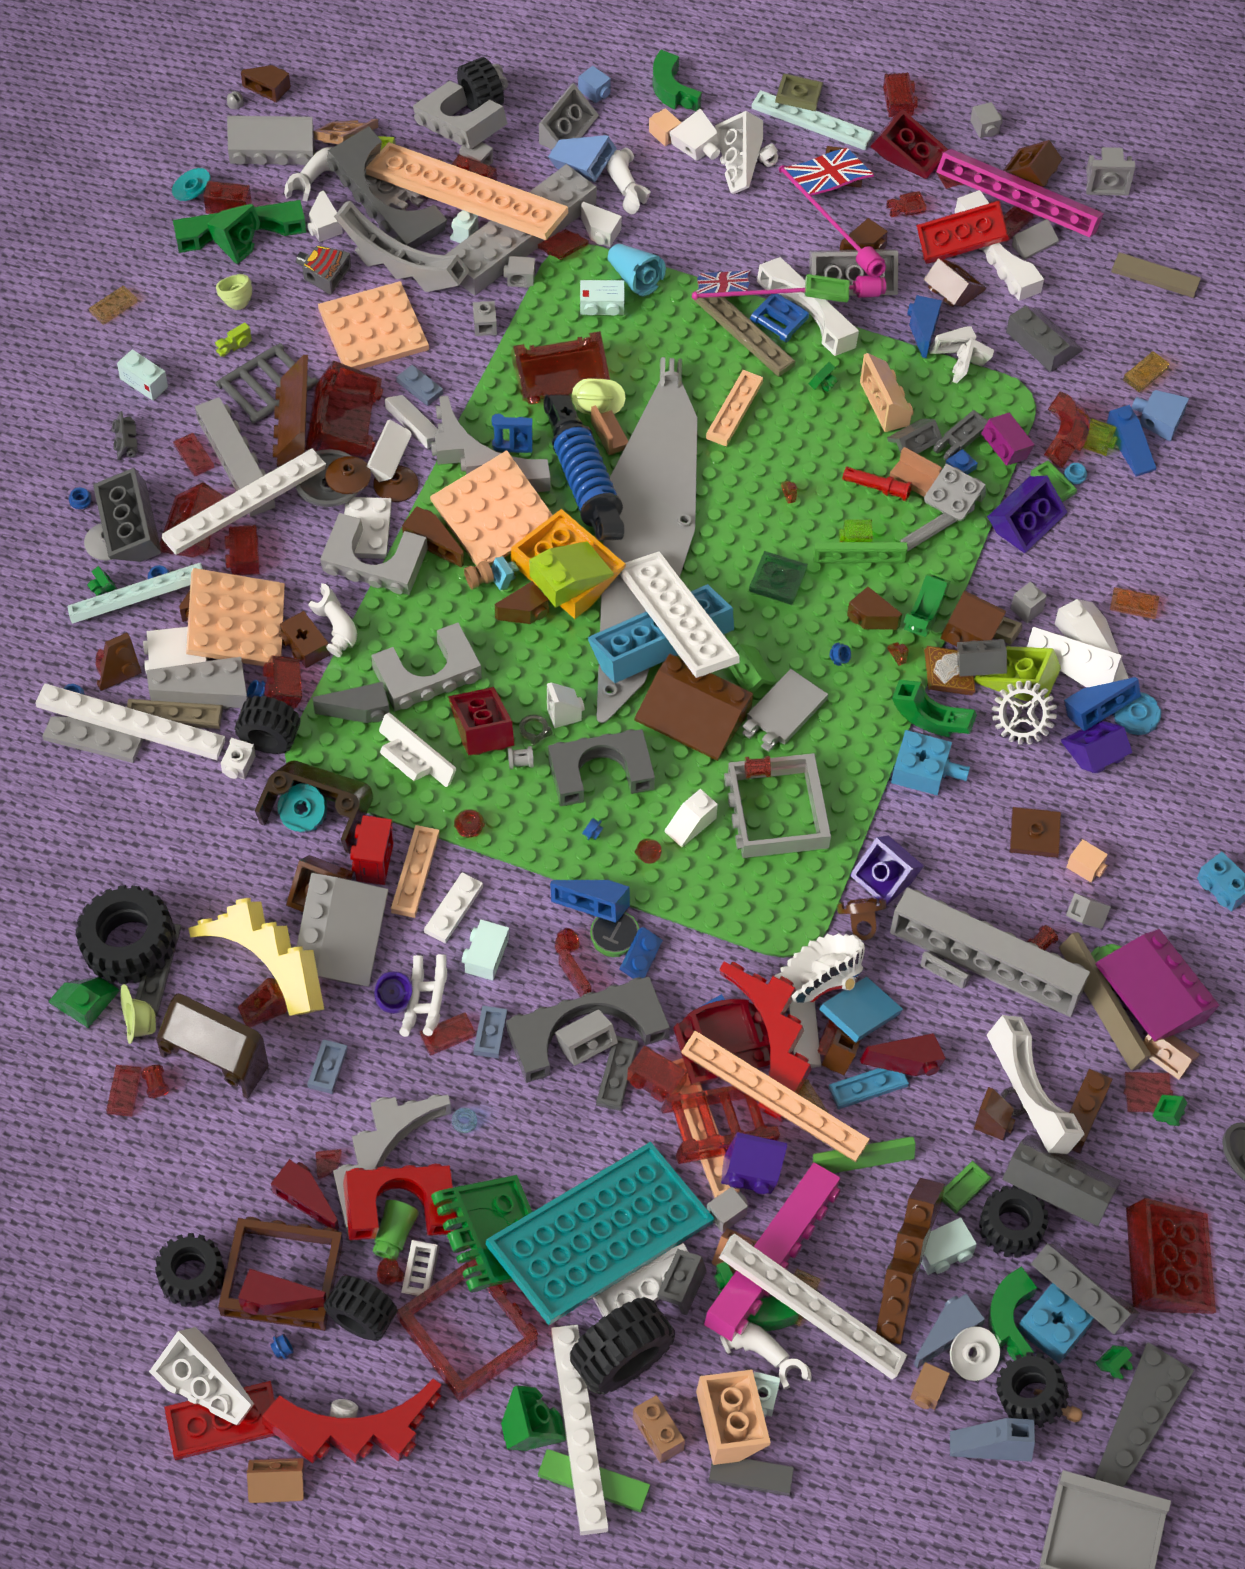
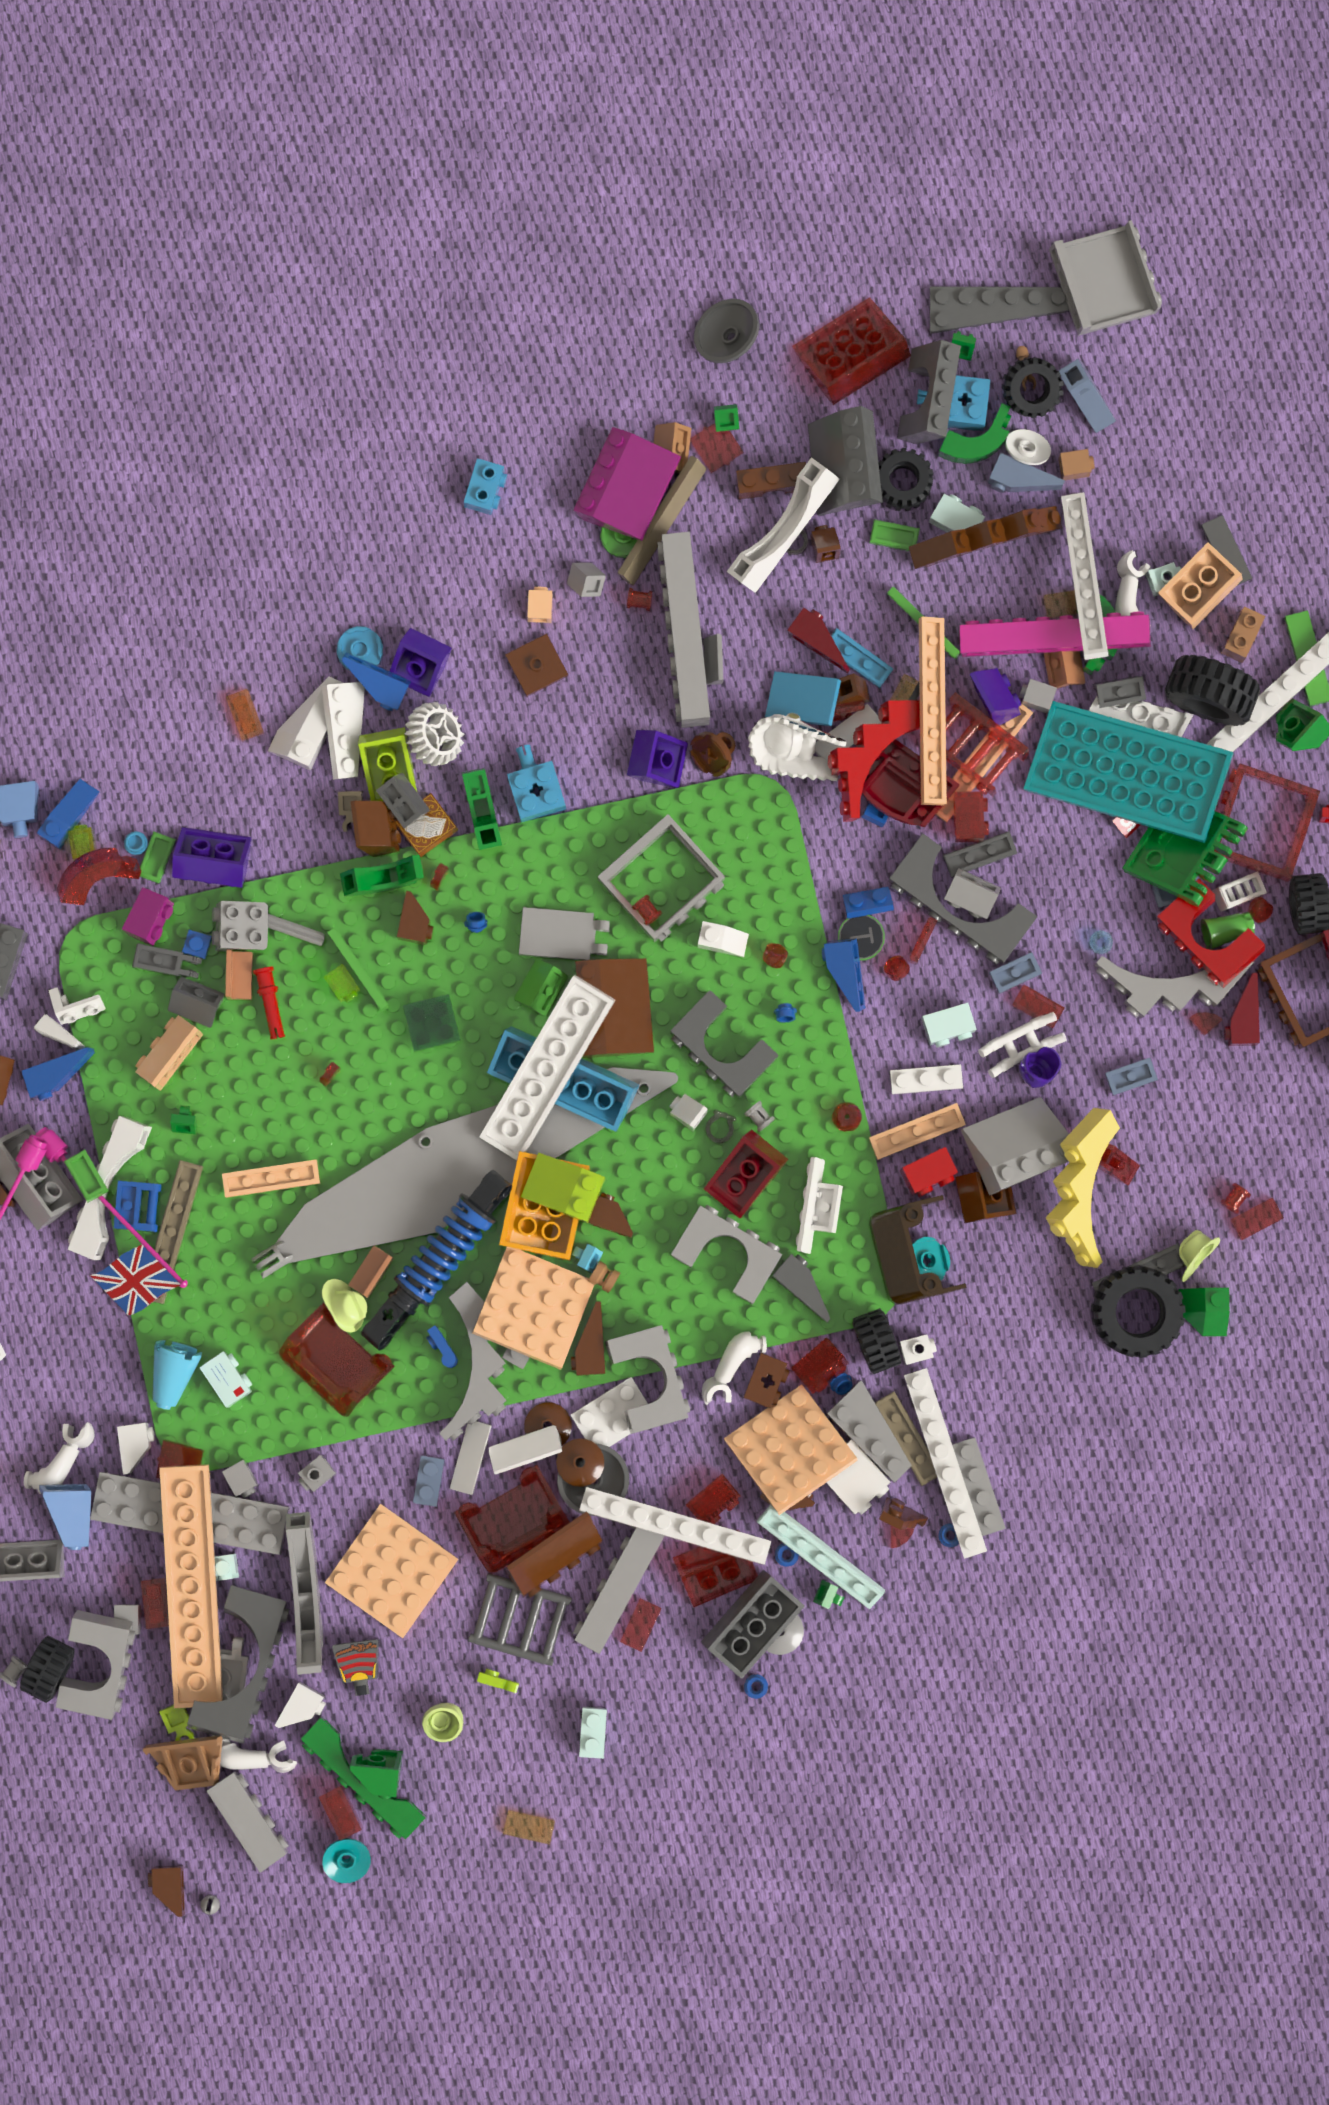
camera: 125 degrees left, 25 degrees up
dark grey hinge [112,411,138,460] -> none
windscreen [156,993,269,1099] -> none
light grey brick [1011,582,1047,623] -> none

